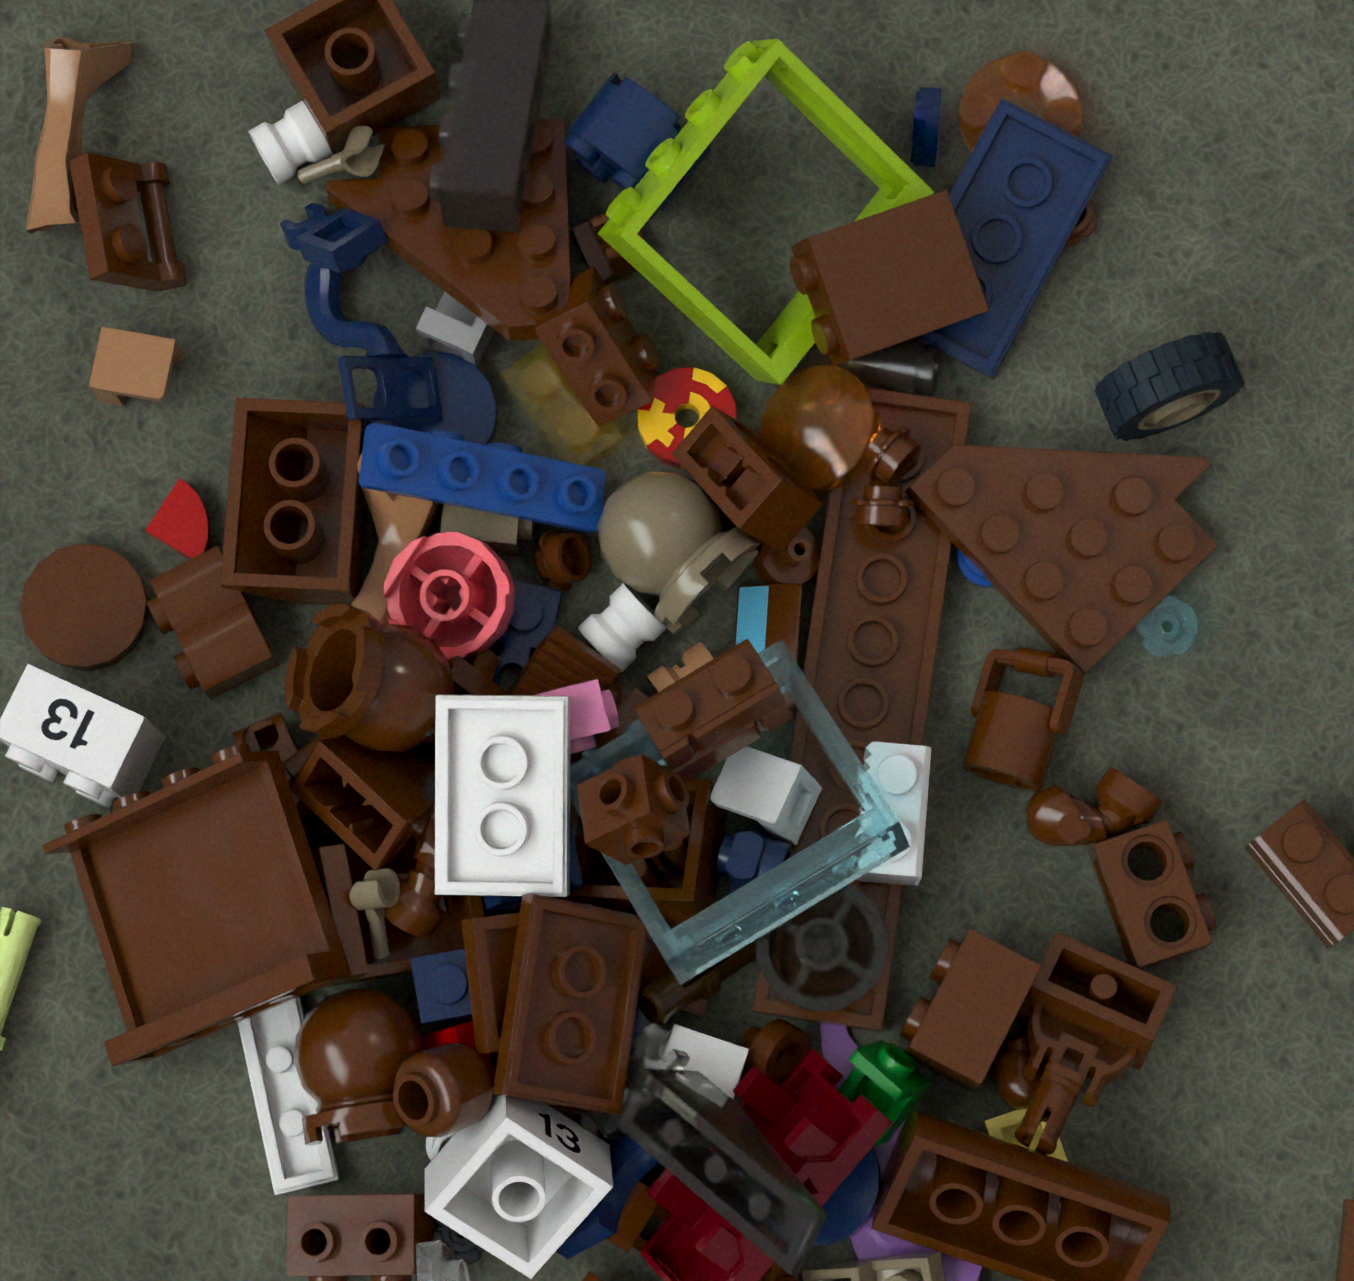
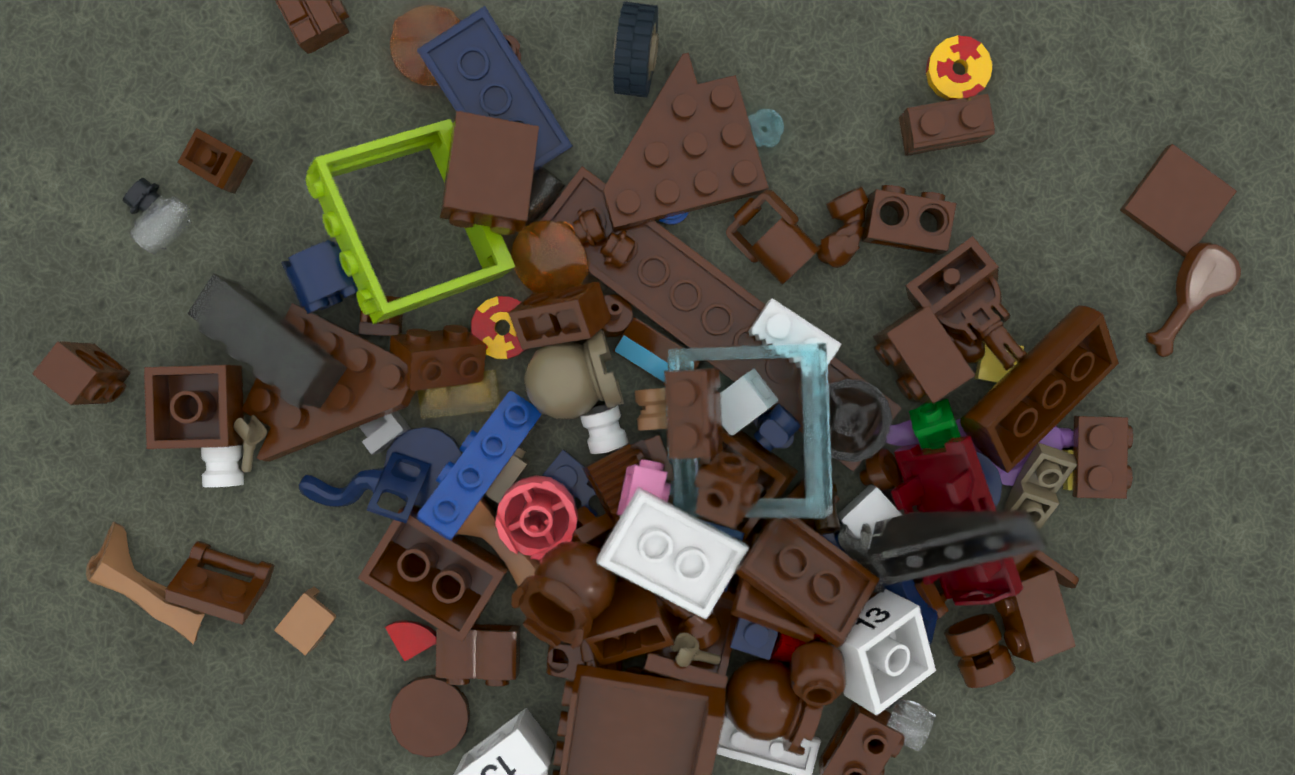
camera: 70 degrees left, 10 degrees up
dark blue plate [280,204,388,273] -> none
reddish brown plate [534,529,592,591] -> none
clear blue tile [910,87,942,167] -> none

